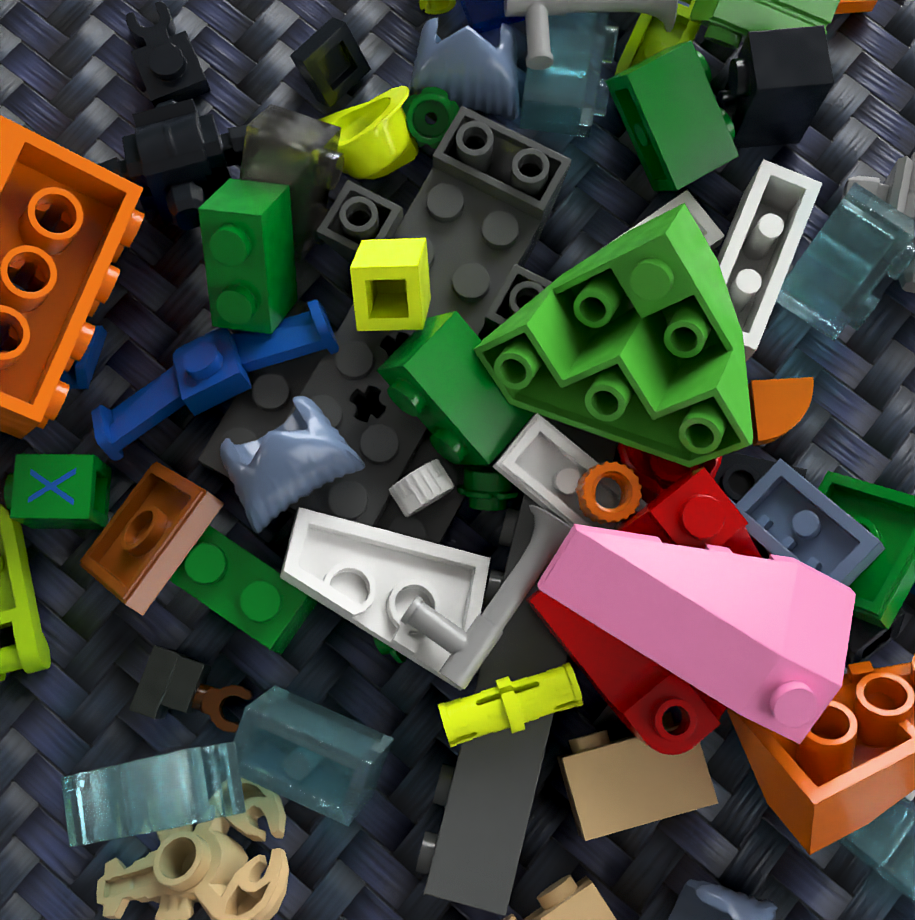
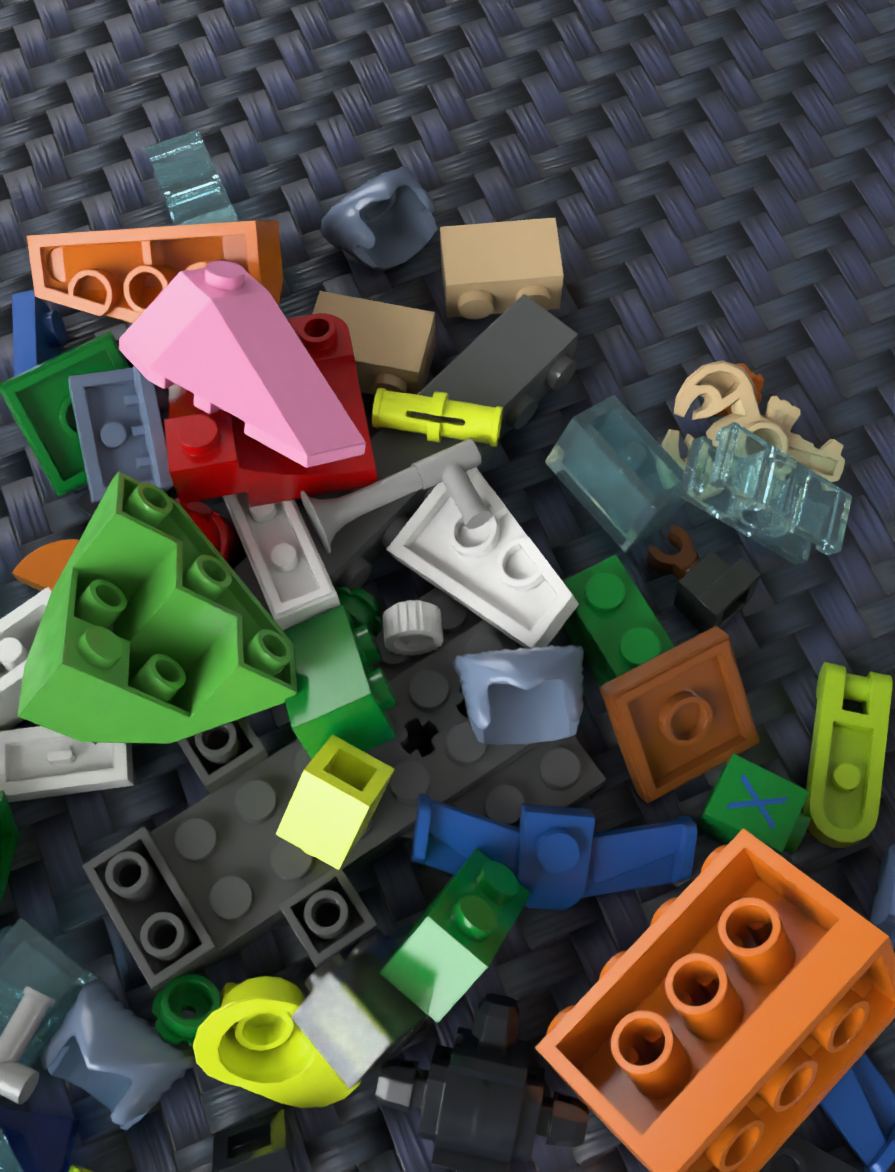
camera: 150 degrees left, 10 degrees down
orange axle [575,461,642,524] -> none

